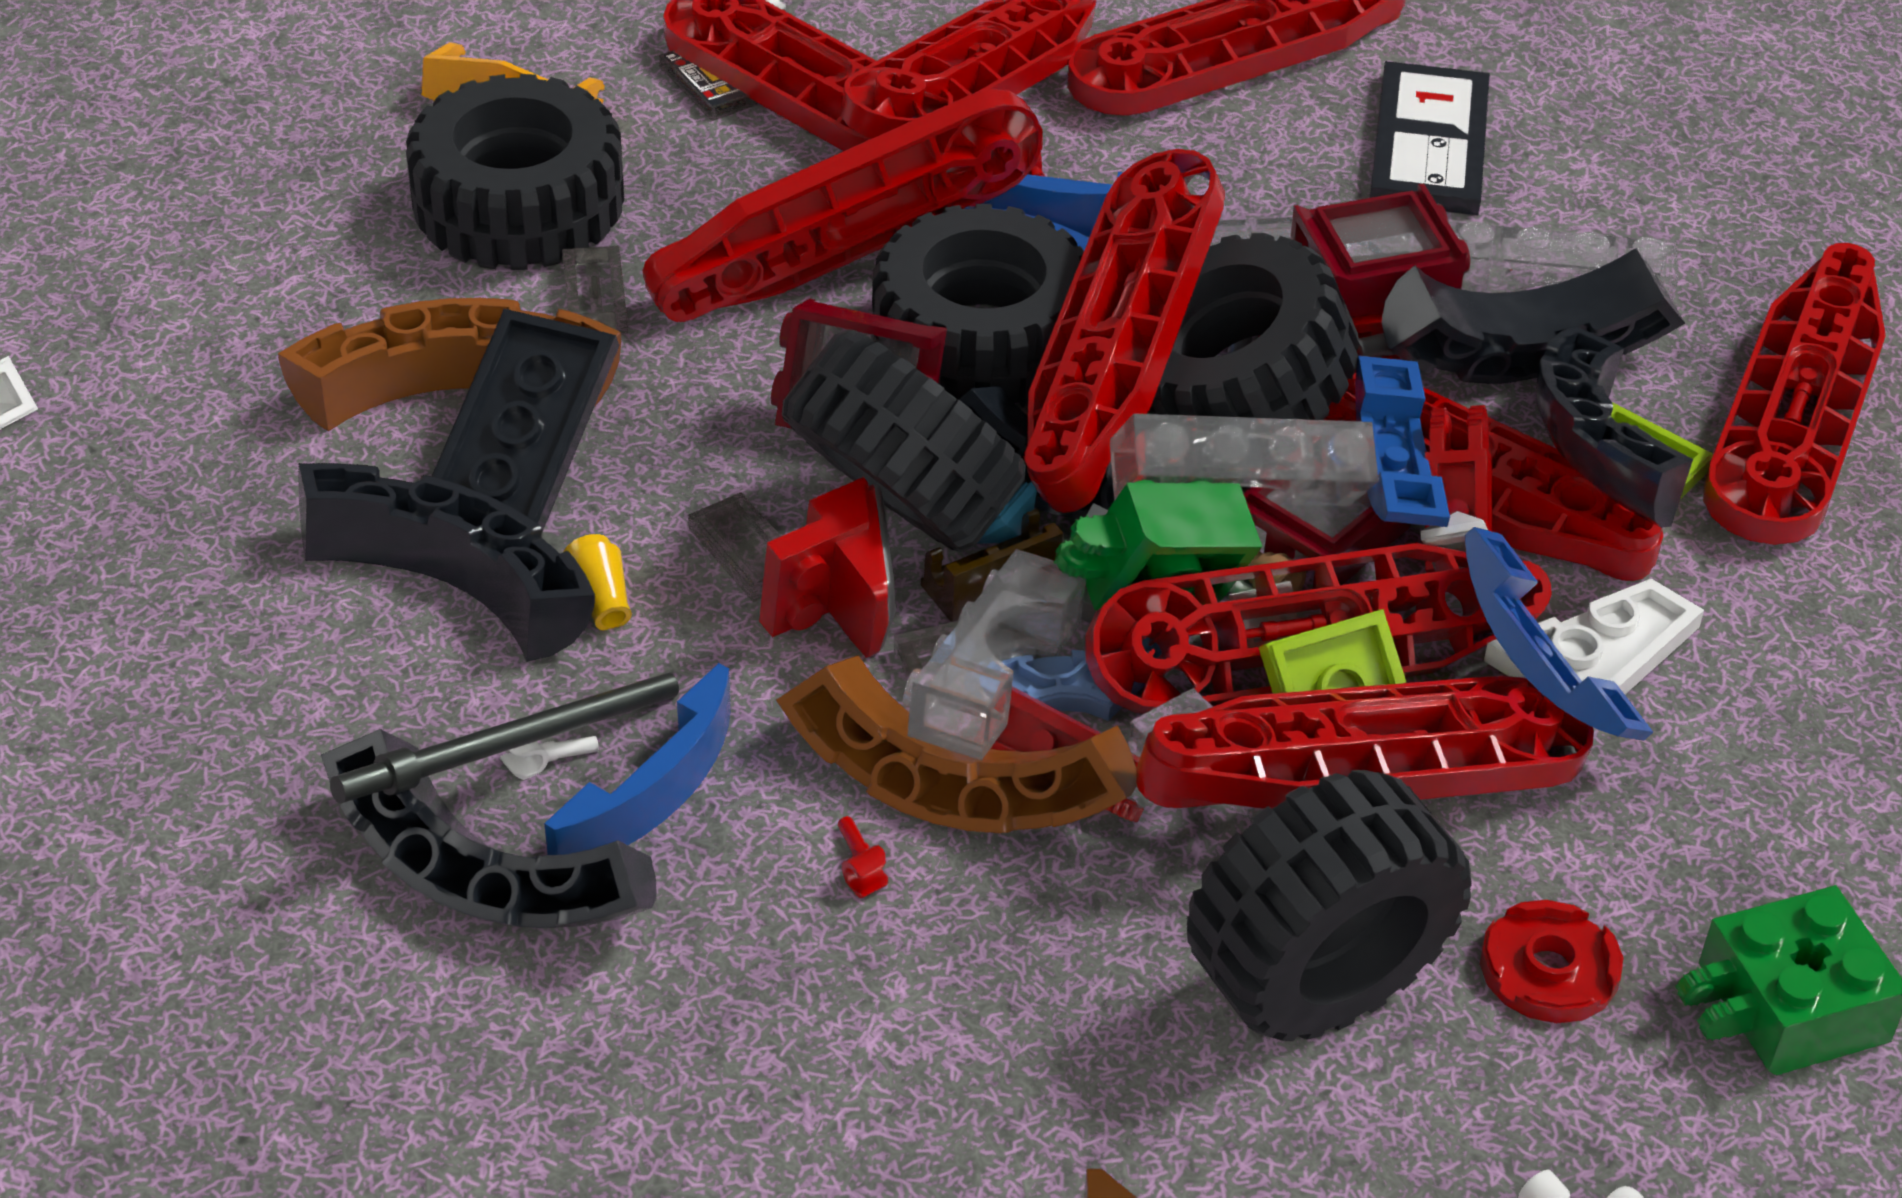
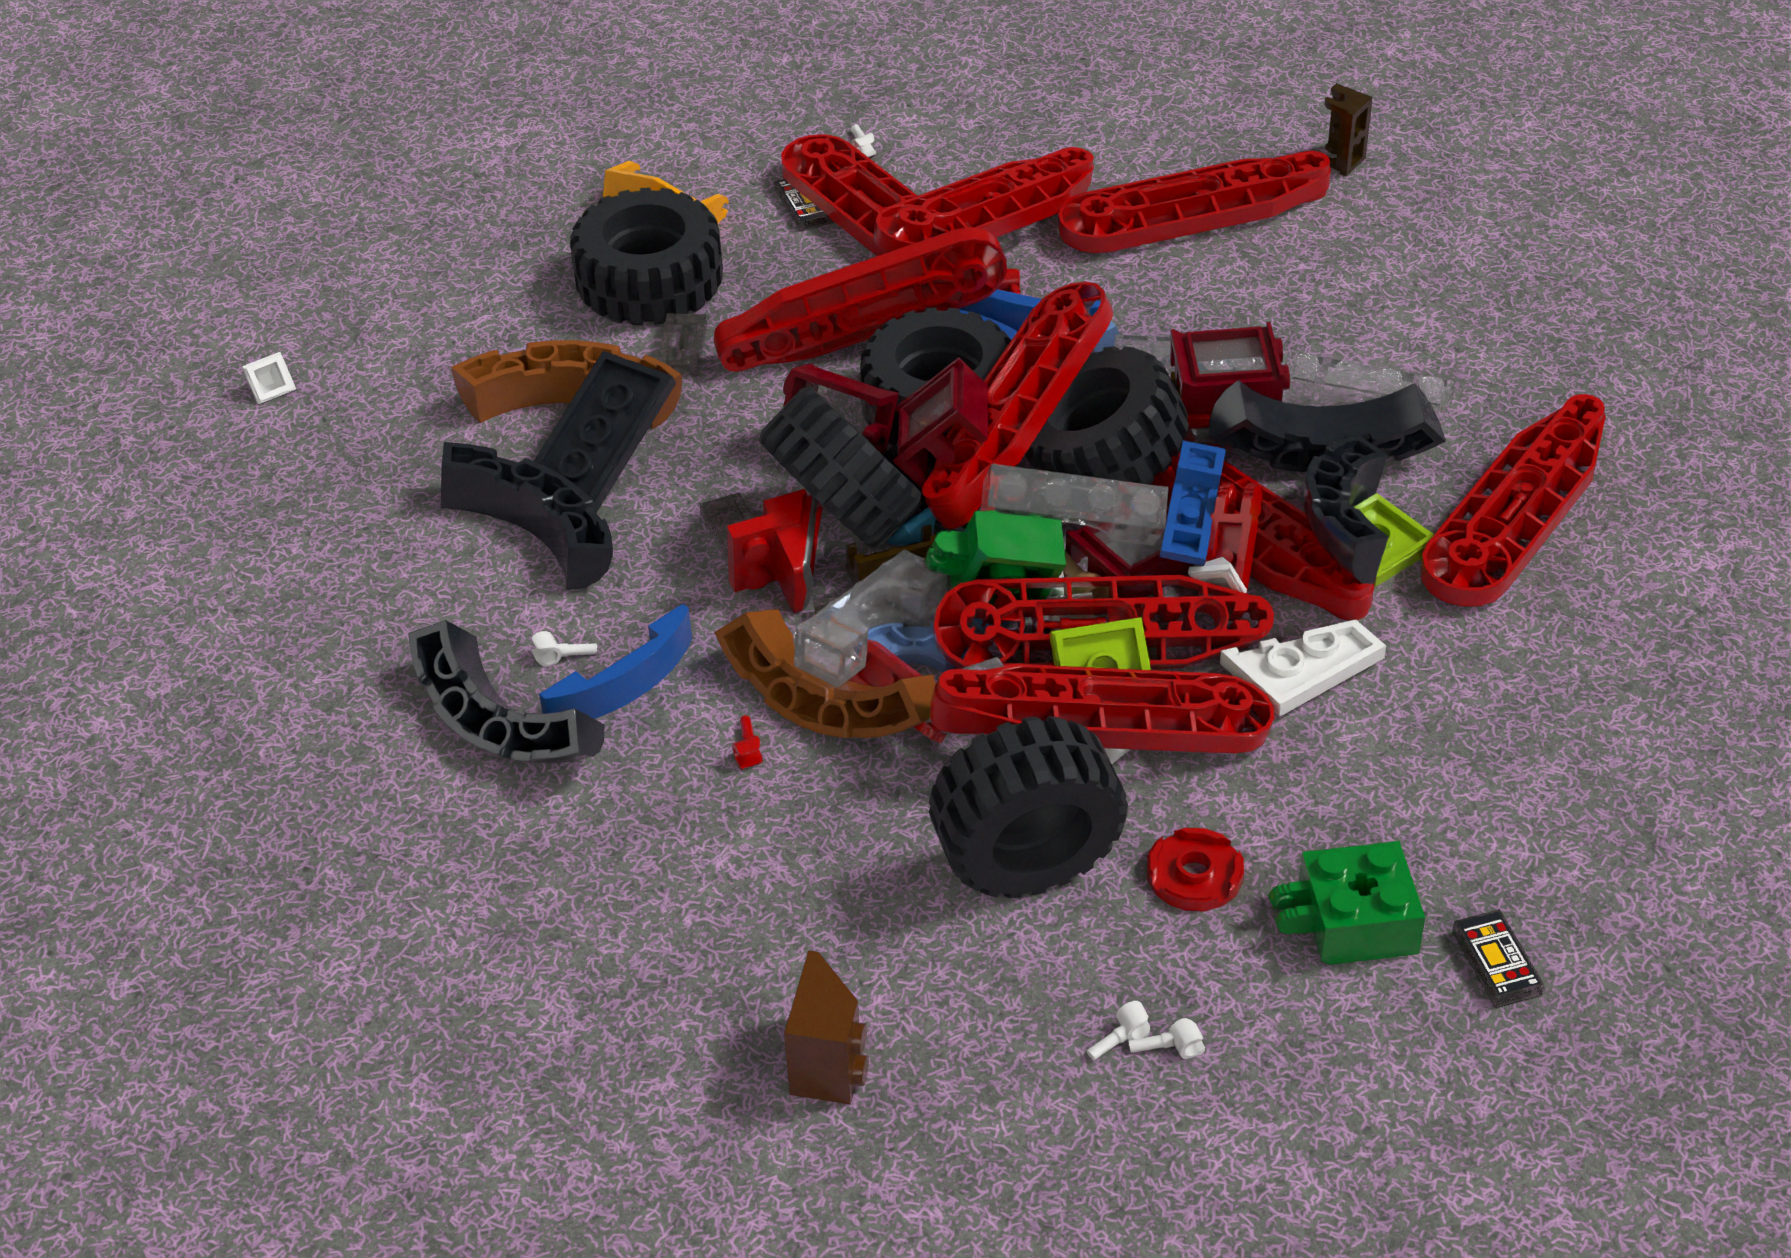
camera: 15 degrees right, 0 degrees up
pearl dark grey bar [330,672,679,804] -> none
yellow cone [563,534,632,631] -> none
tile [1369,61,1490,215] -> none
blue slope [1464,527,1654,741] -> none
none -> dark red window [893,357,988,488]

